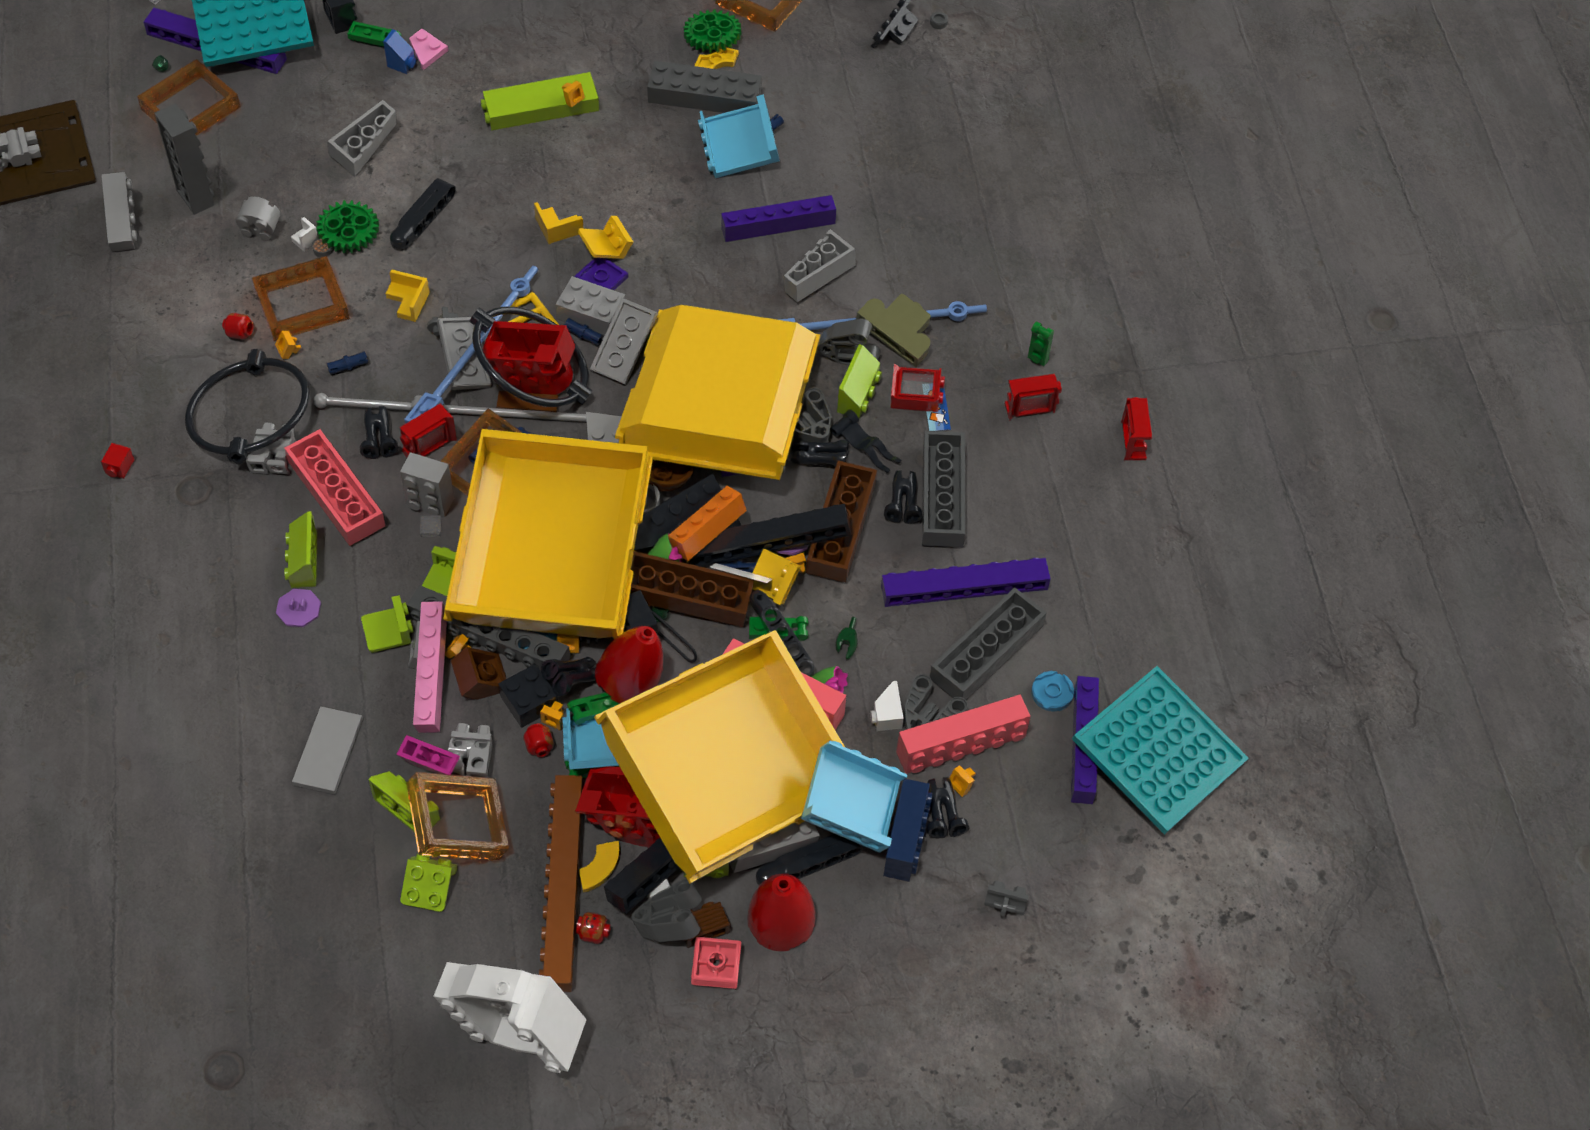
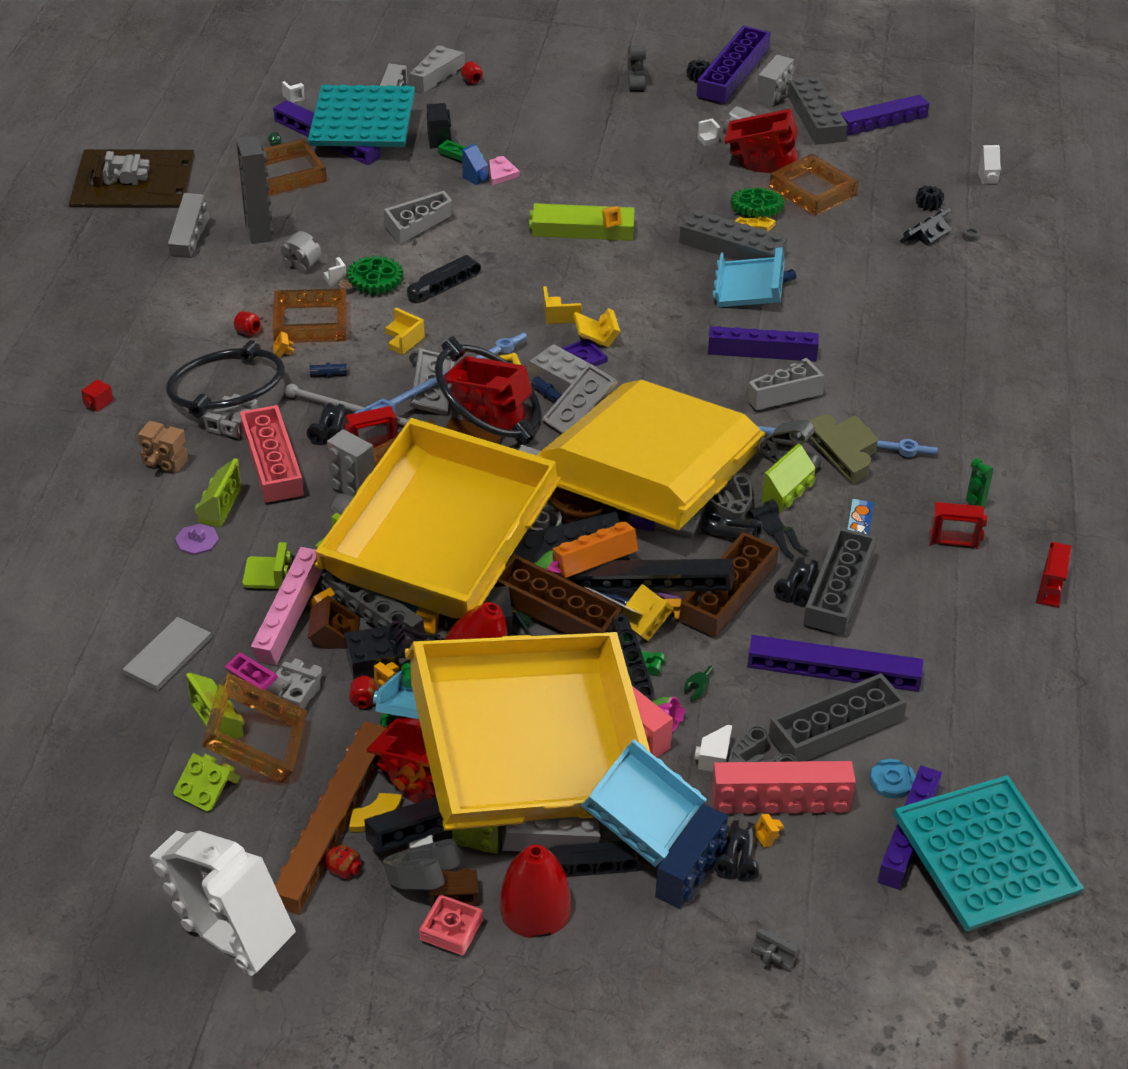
camera: 20 degrees right, 15 degrees down
red window [891,364,945,412] -> none
none -> medium nougat brick [138,420,188,474]

